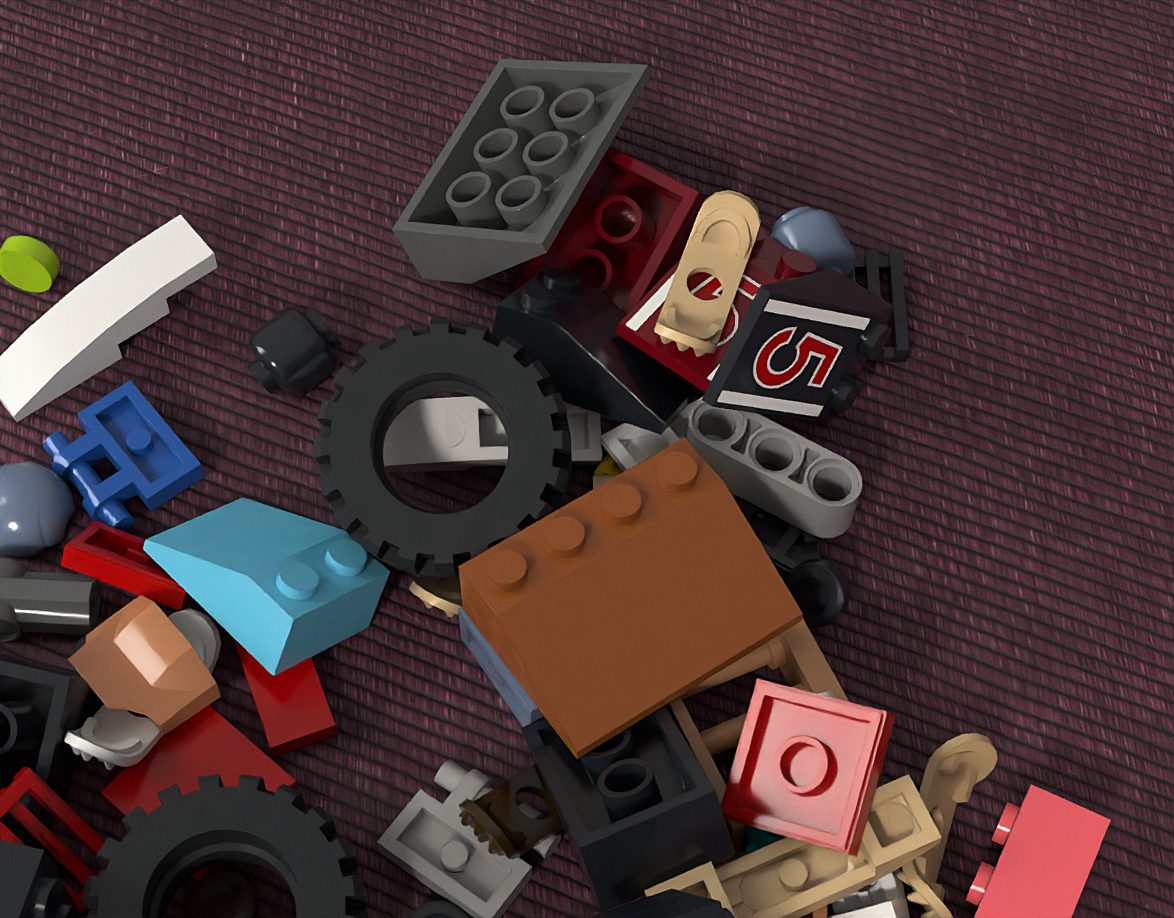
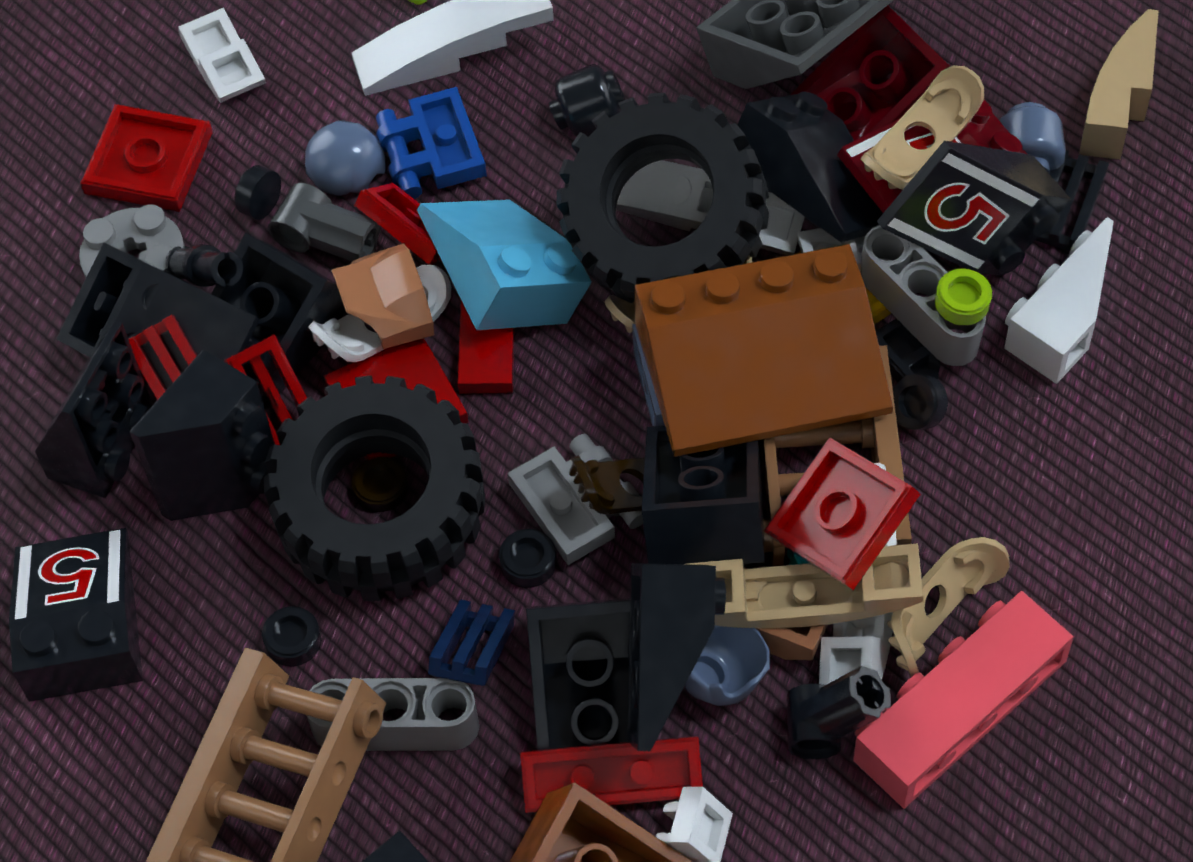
camera: 25 degrees right, 0 degrees up
none -> lime tile [935,269,992,325]
none -> white slope [1004,217,1114,384]
none -> tan slope [1079,9,1158,159]

